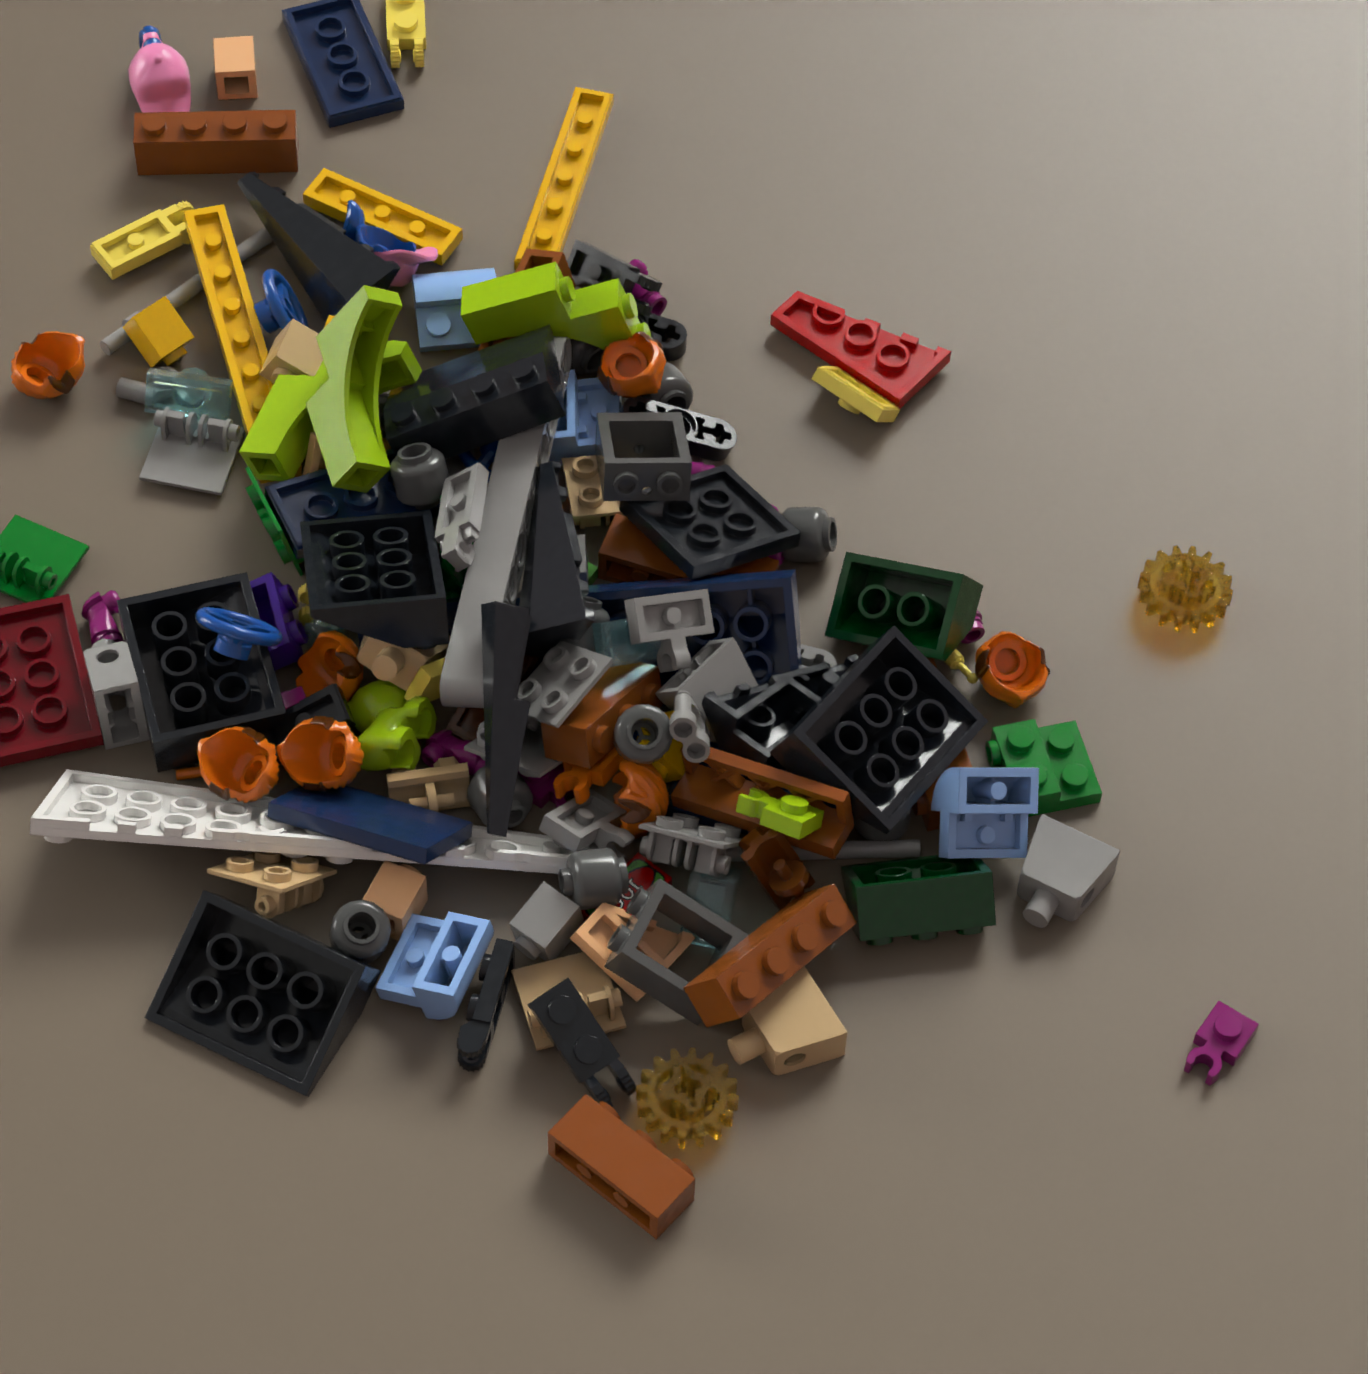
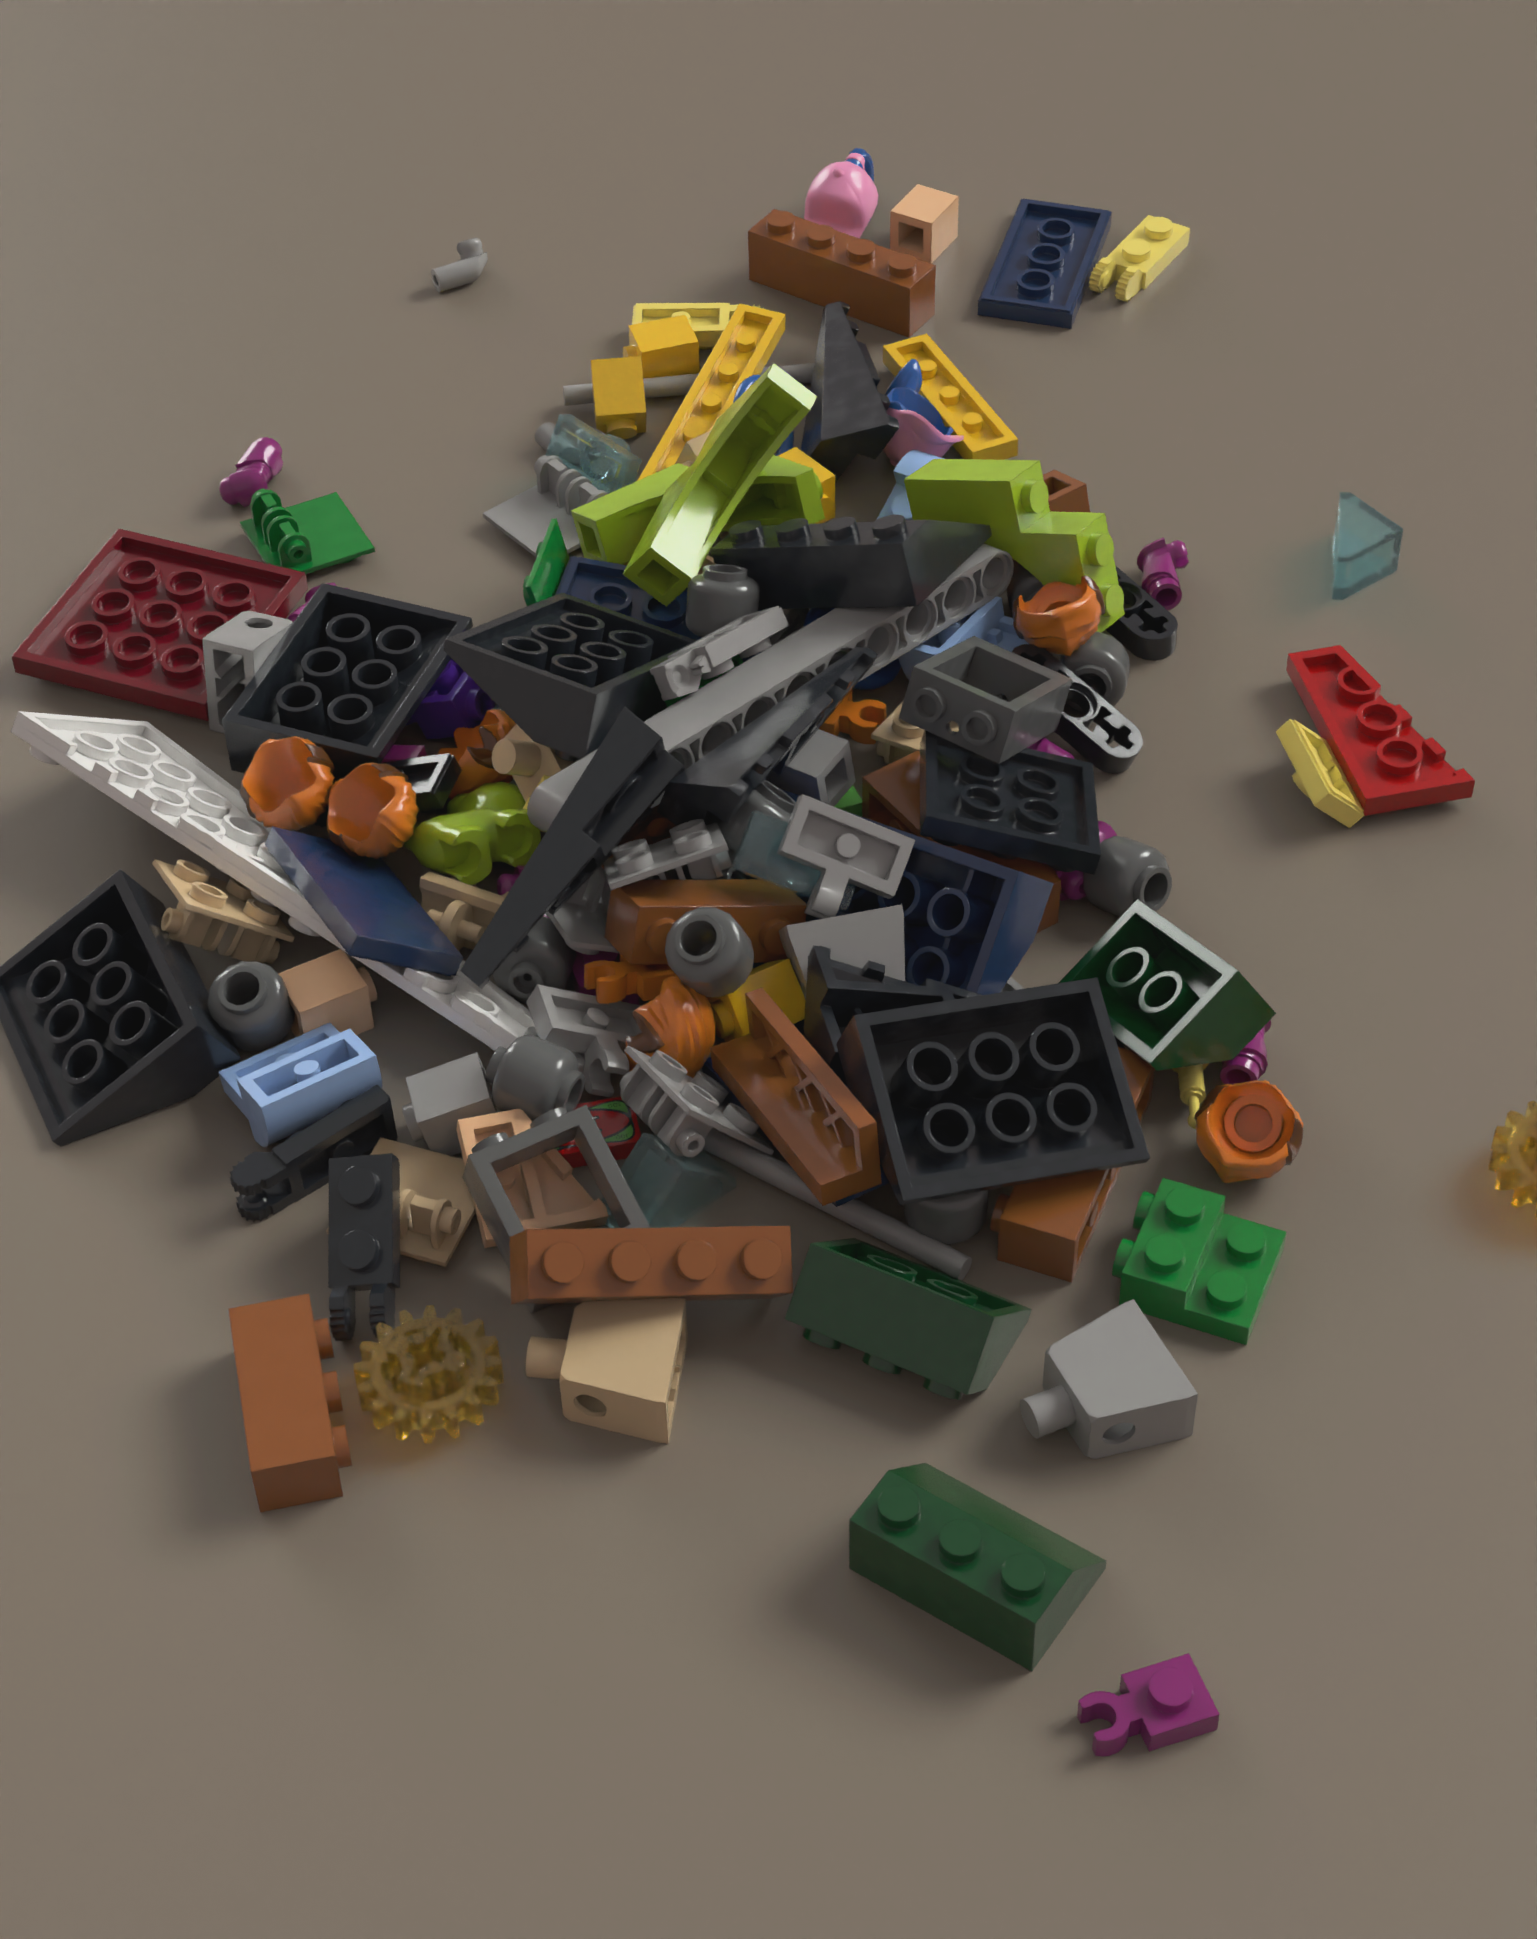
camera: 40 degrees right, 10 degrees down
orange hair [11,331,85,399] -> none
blue piece [196,607,283,660] -> none
yellow tile [514,87,614,270] -> none
black hinge [567,239,662,316] -> none
light grey piece [669,691,710,763] -> none
lime plate [736,787,824,840] -> none
reddish brown hips [738,827,815,910] -> none
light blue brick [931,767,1039,859] -> none
none -> yellow brick [623,315,700,378]
none -> dark green slope [849,1463,1106,1672]
none -> clear light blue slope [1332,492,1403,600]

